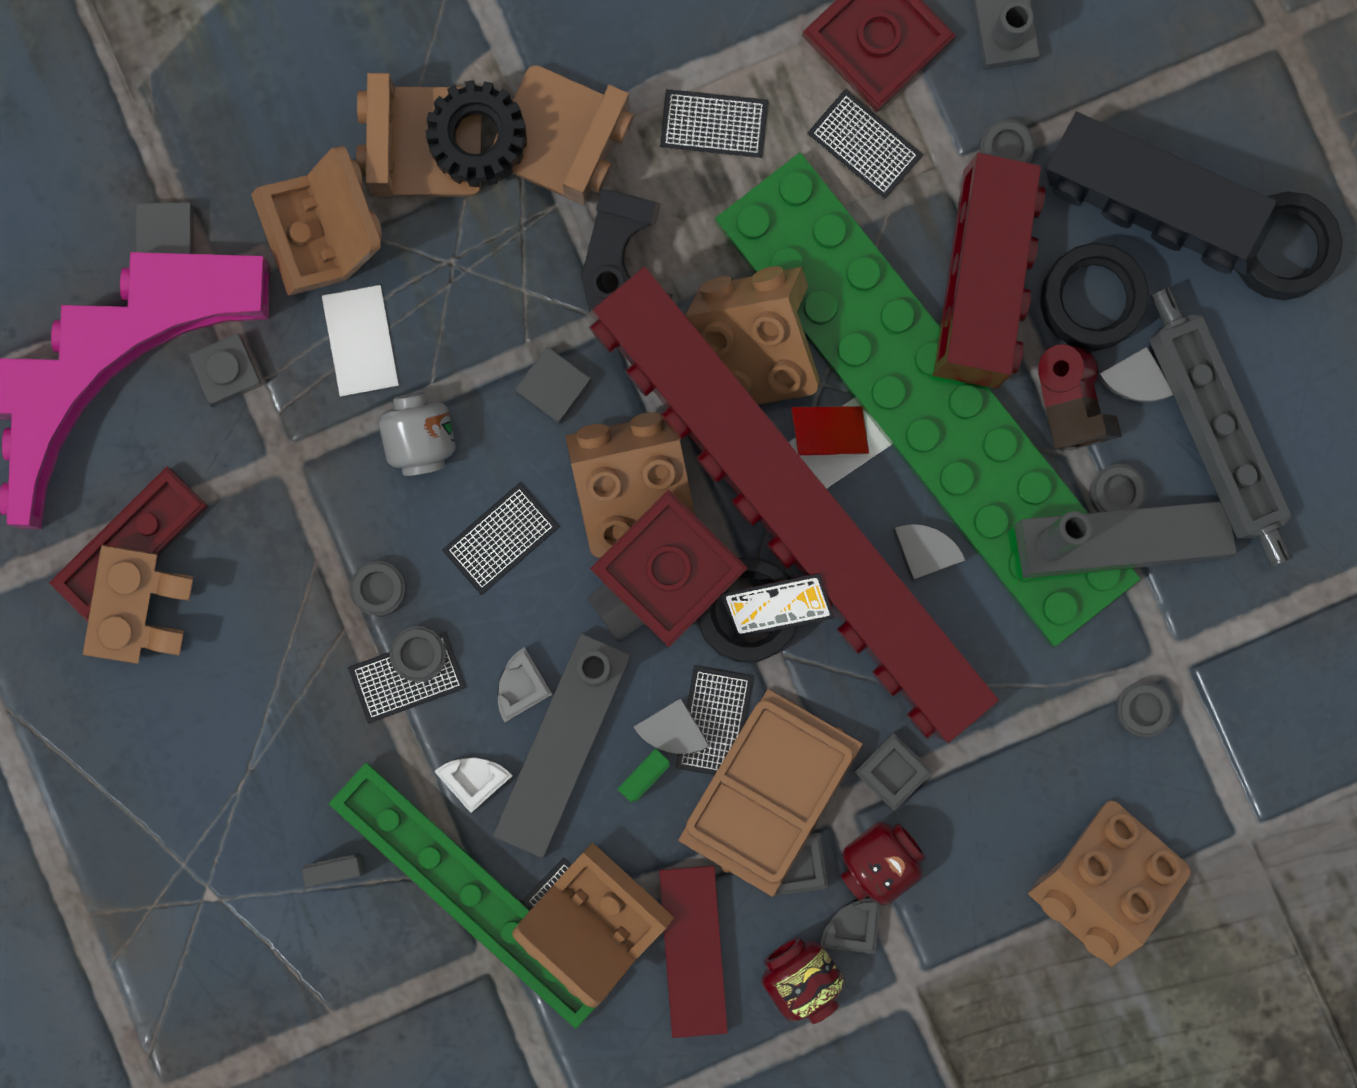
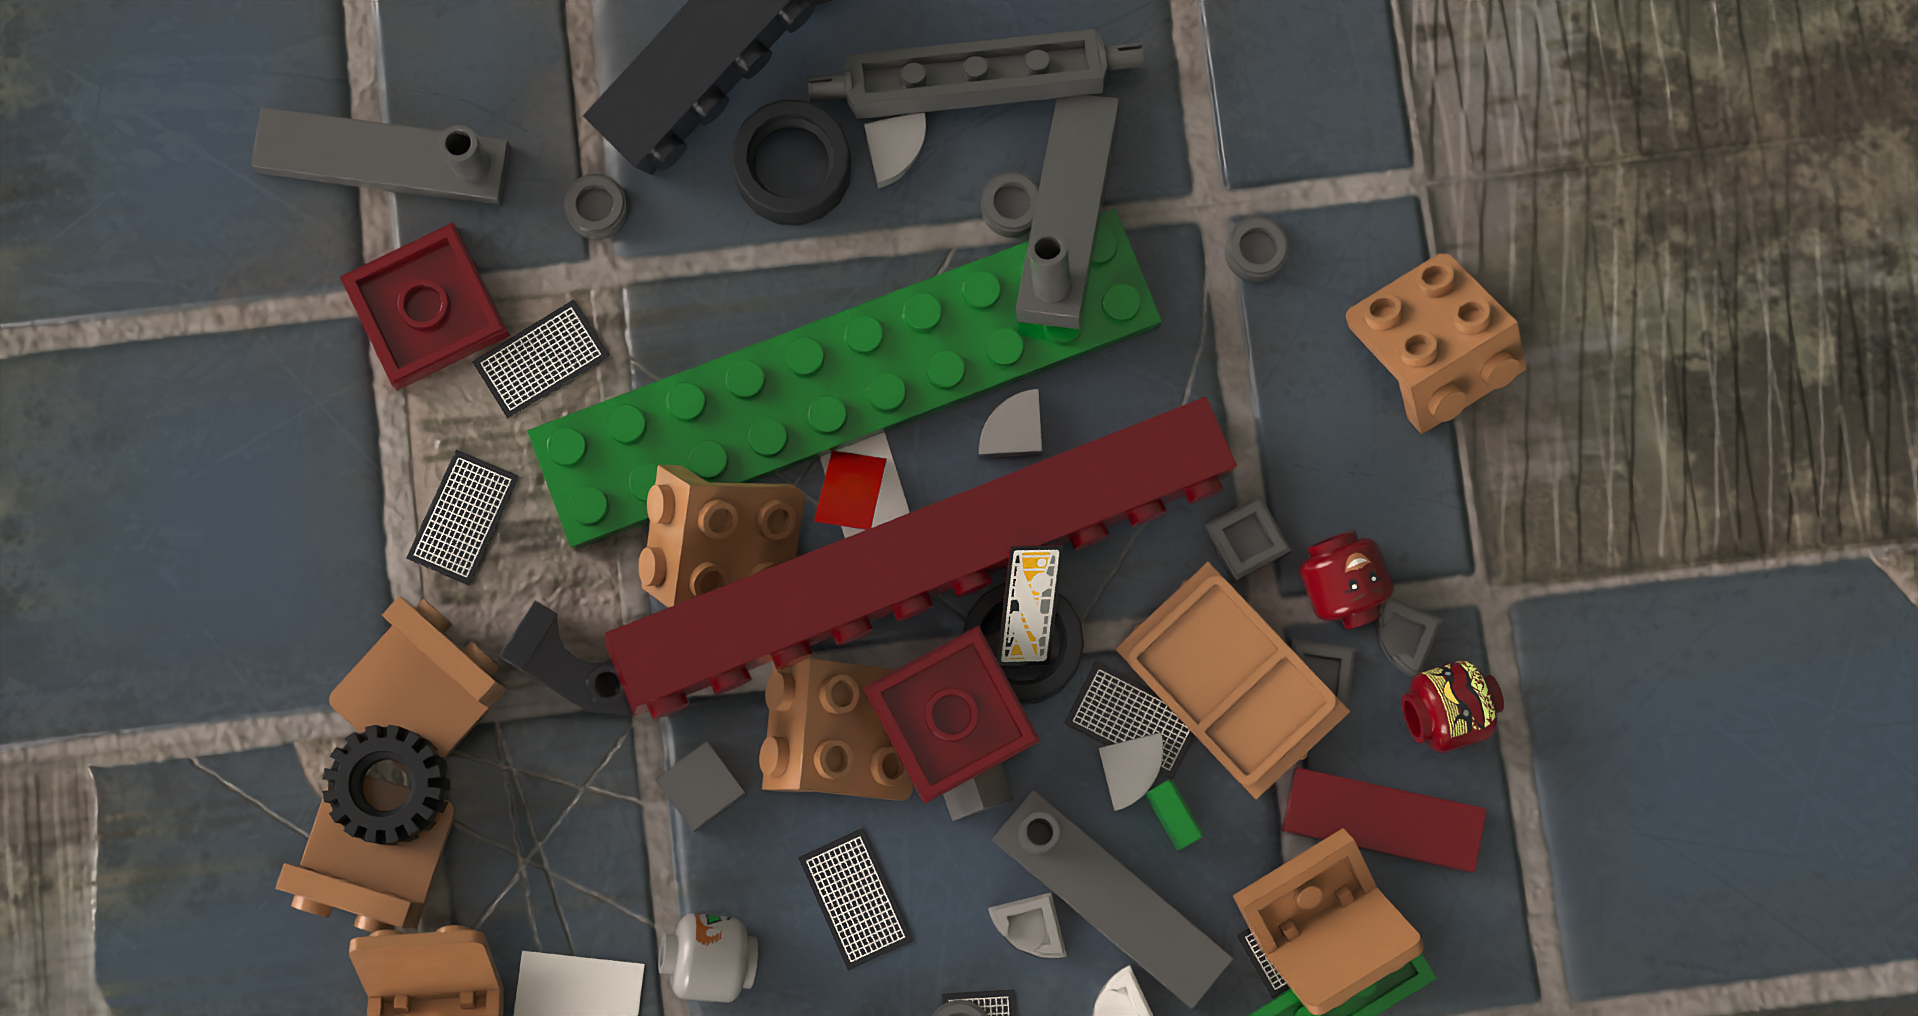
camera: 70 degrees left, 5 degrees down
dark red brick [933,152,1045,389] -> none
leg [1038,344,1122,451] -> none

